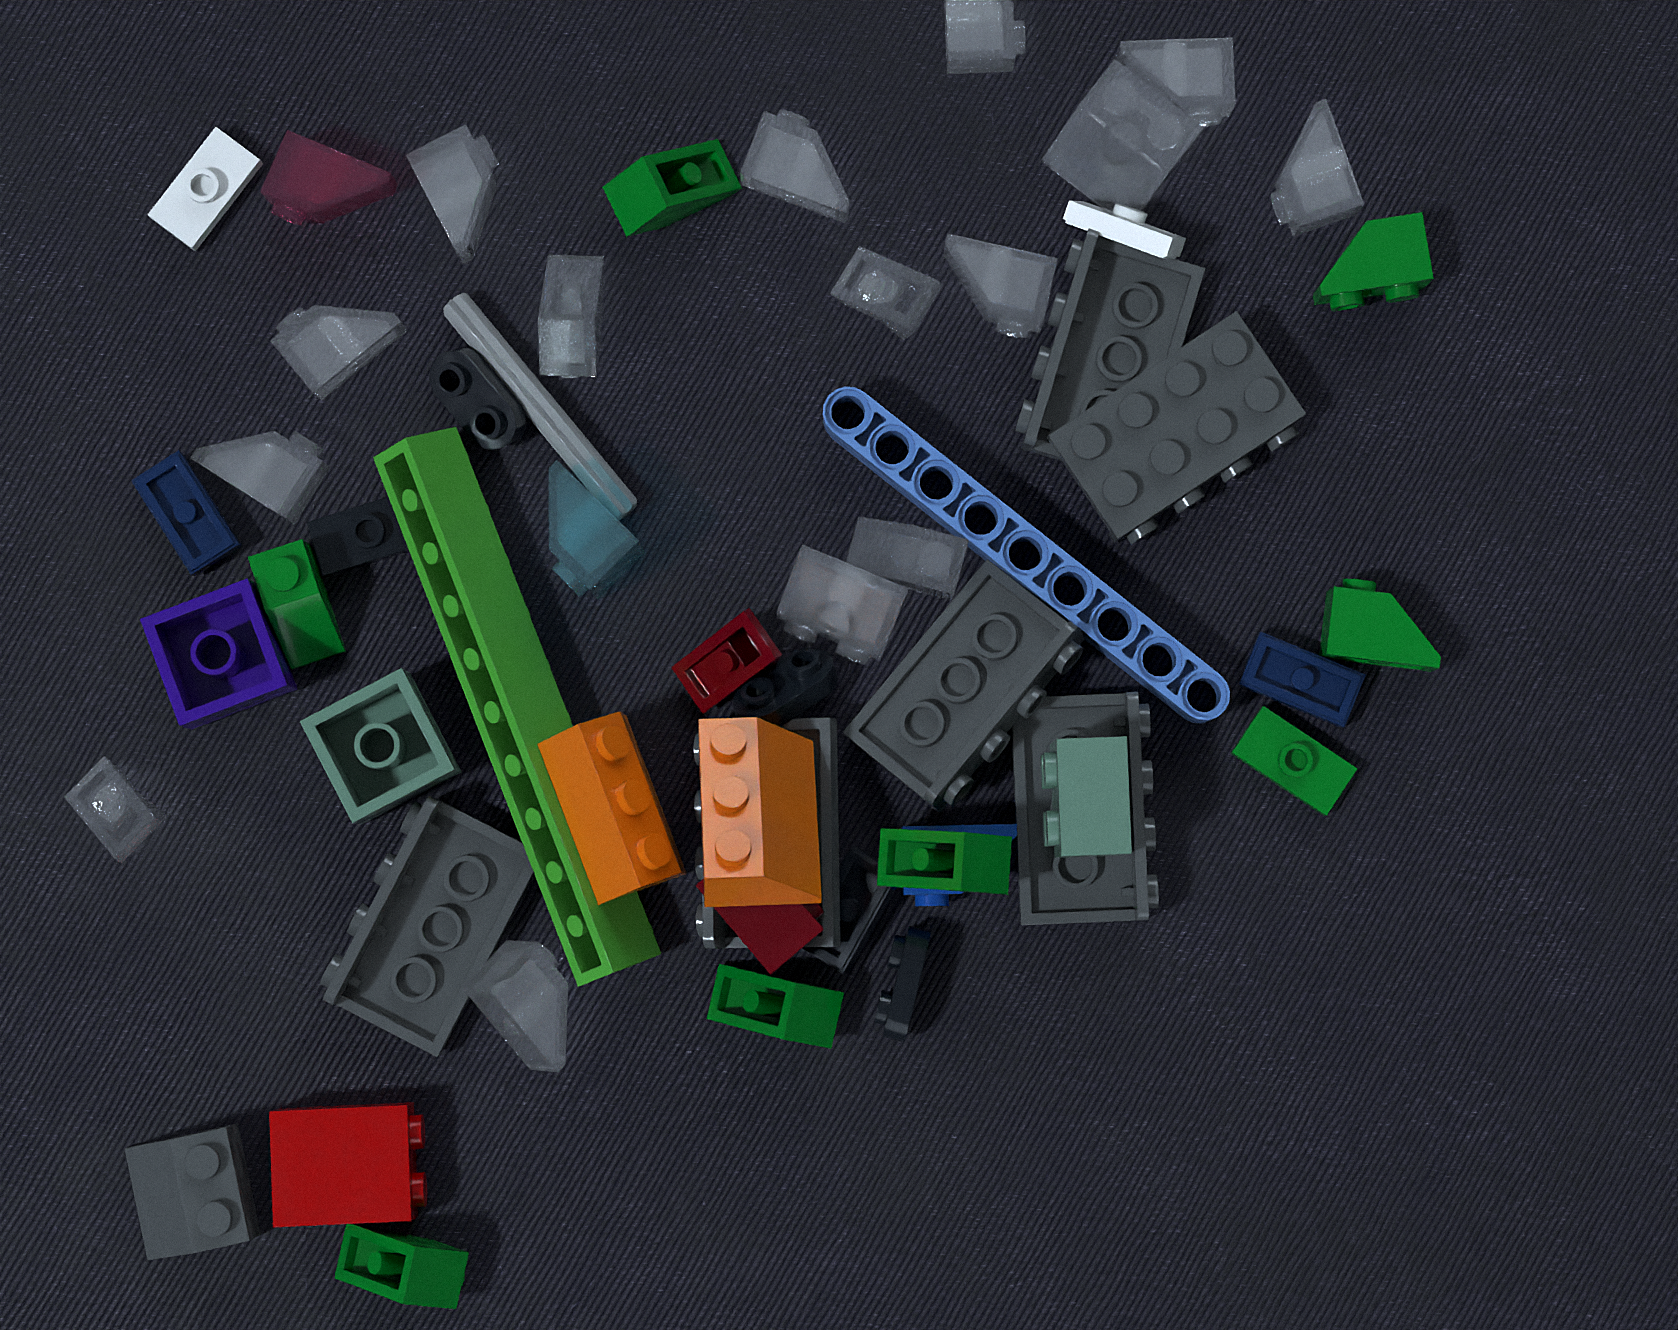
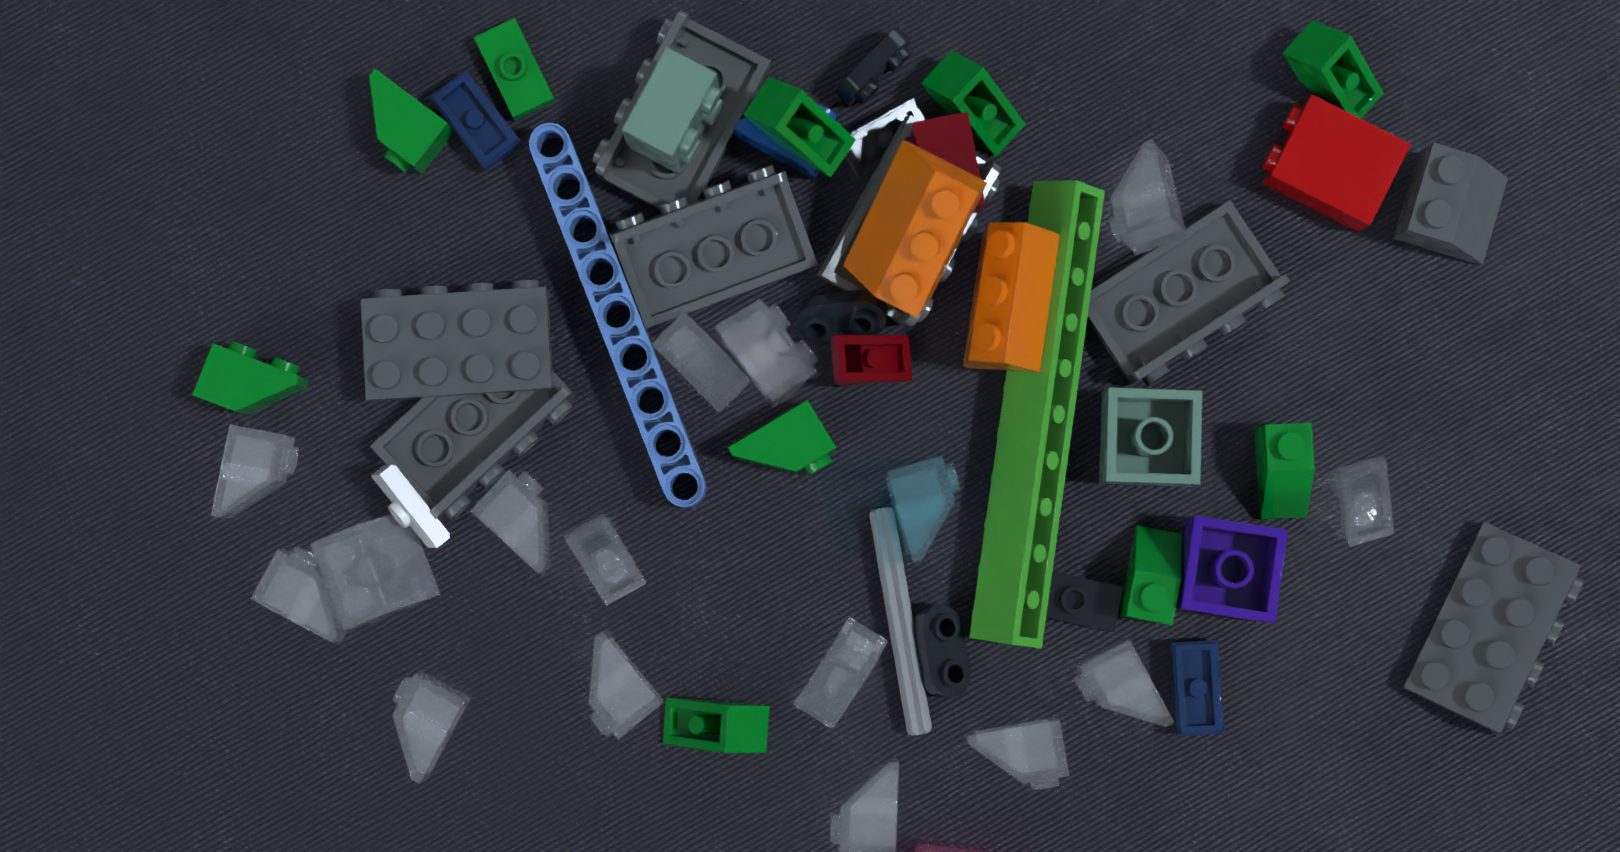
camera: 150 degrees left, 0 degrees up
none -> green slope [728,400,836,476]
none -> green slope [1254,423,1314,520]

